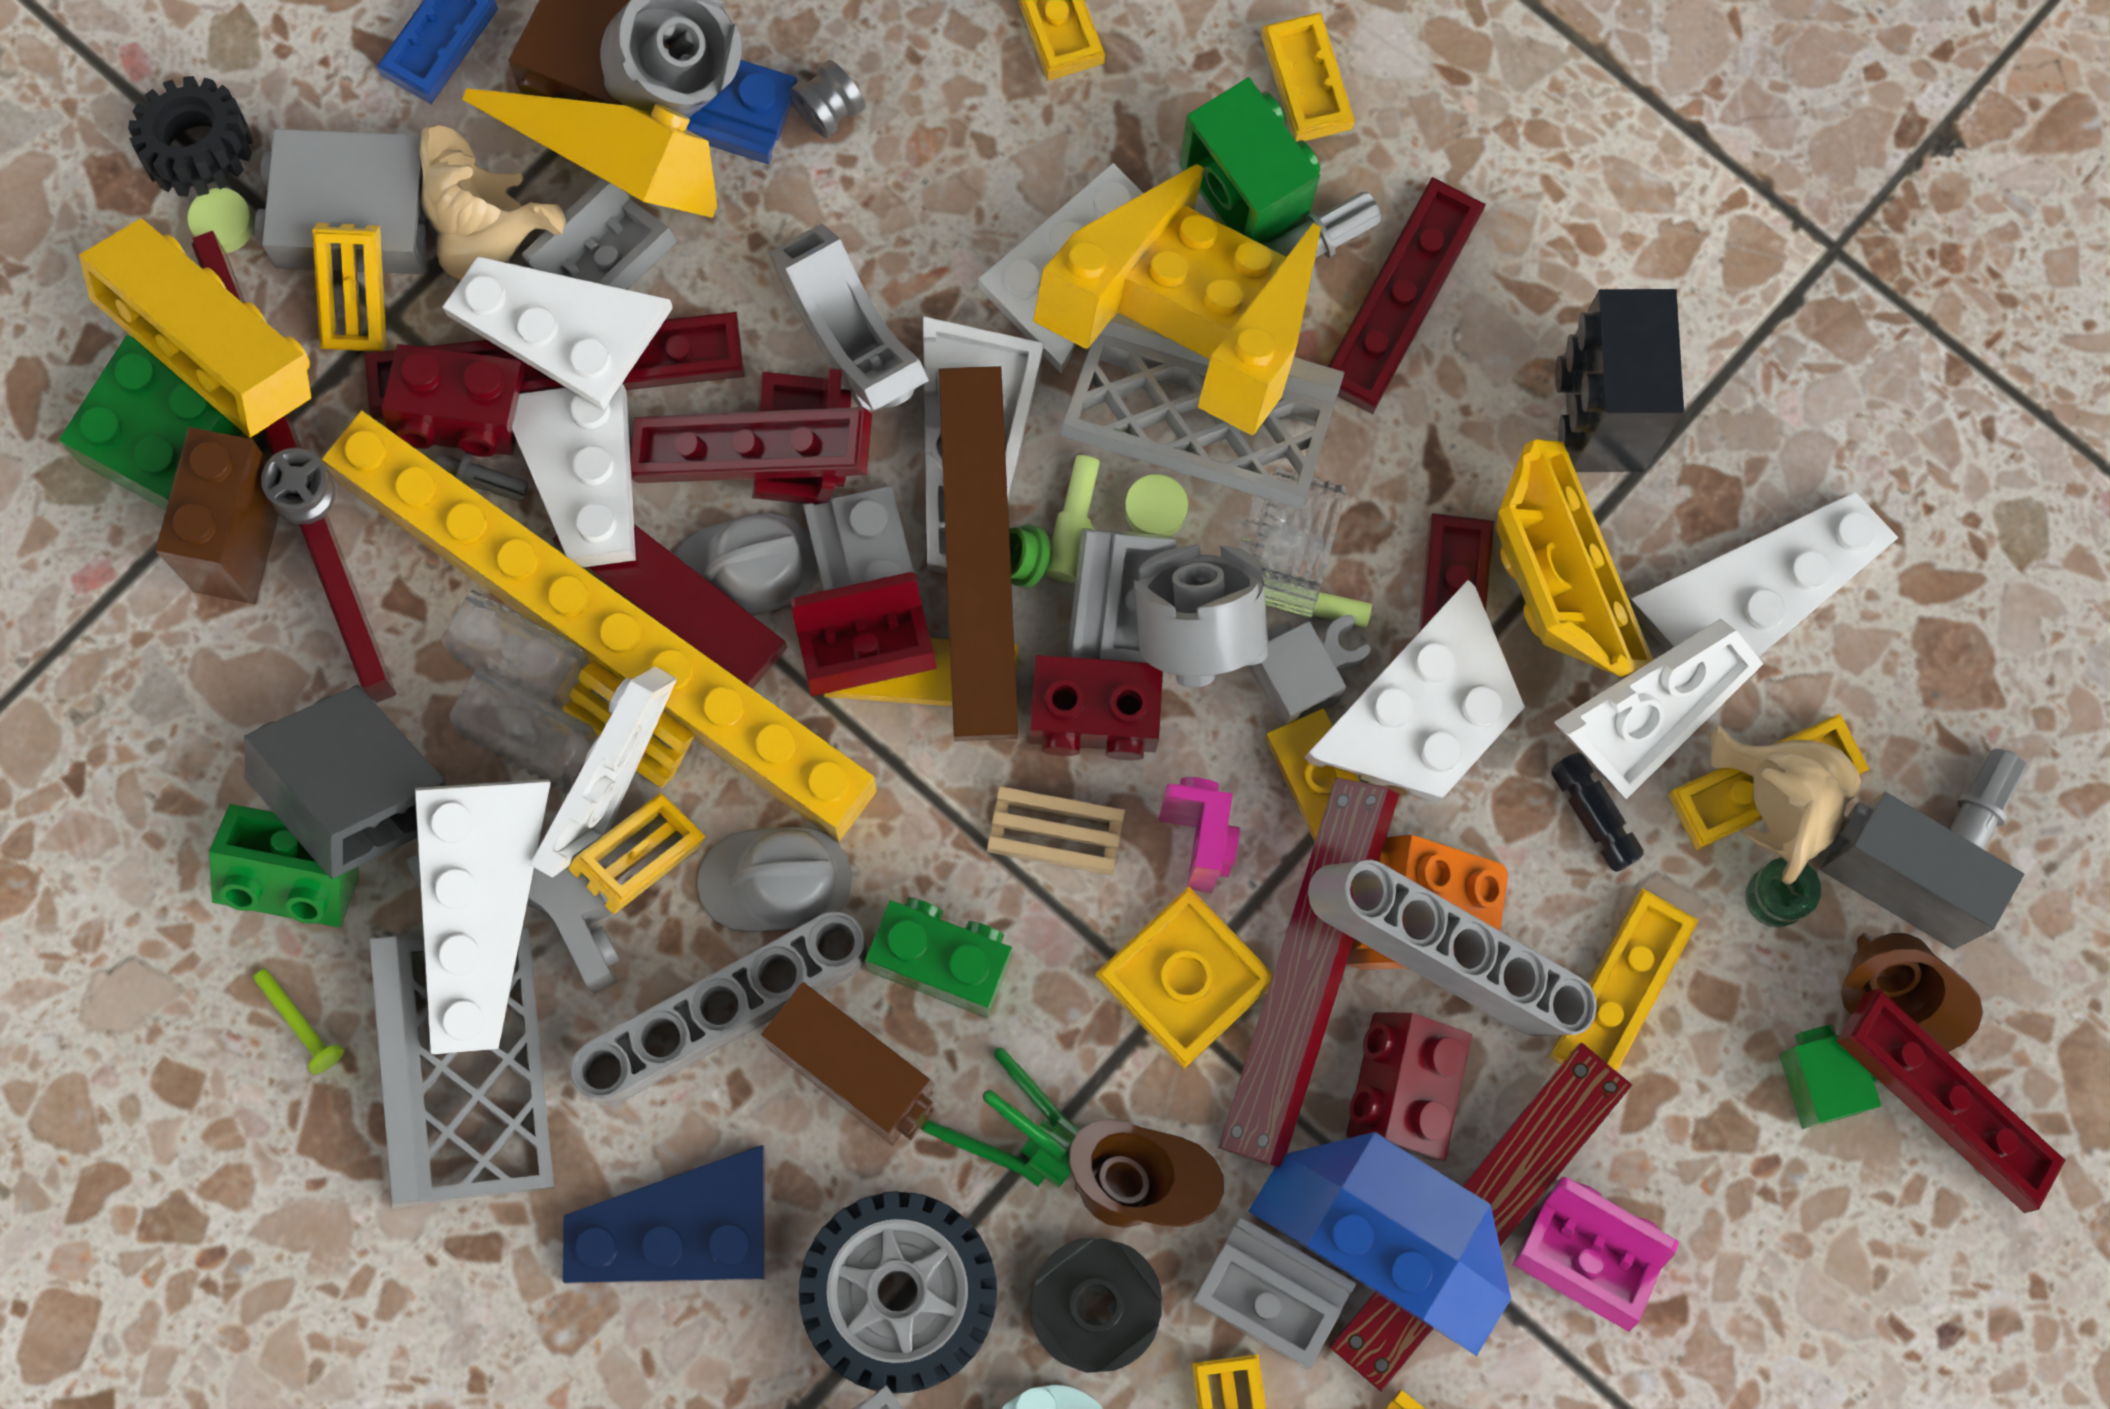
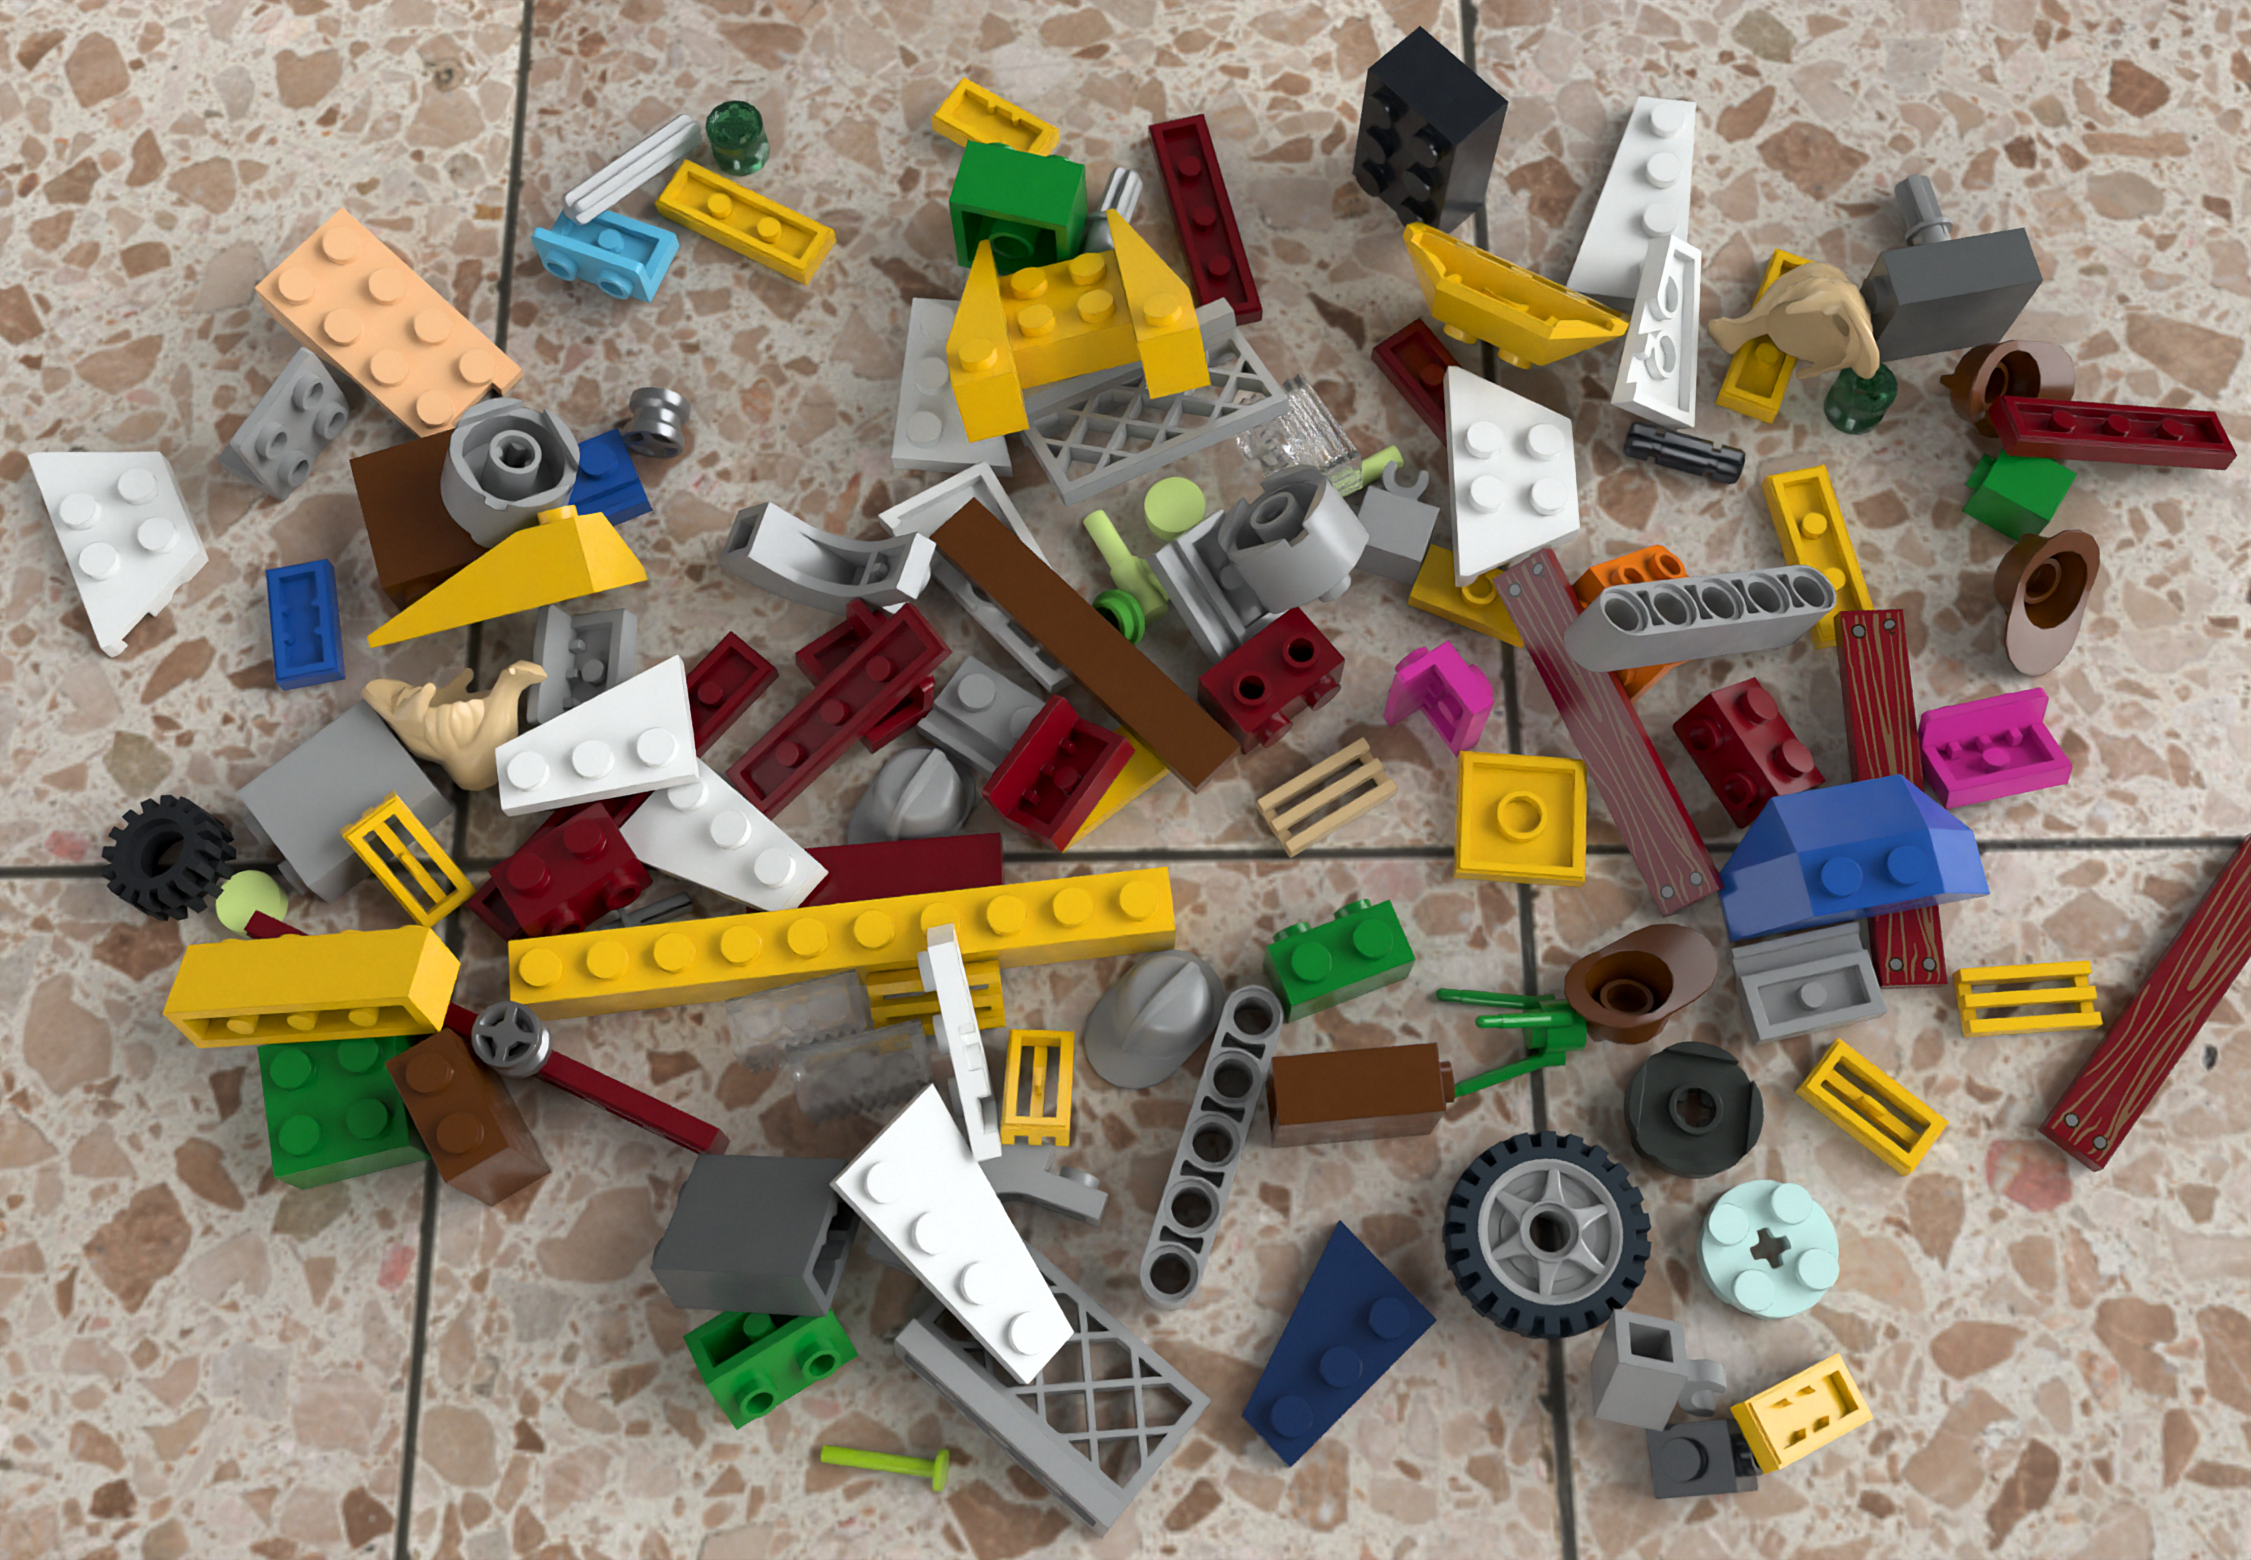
camera: 35 degrees left, 5 degrees down
none -> reddish brown piece [1993,529,2100,676]

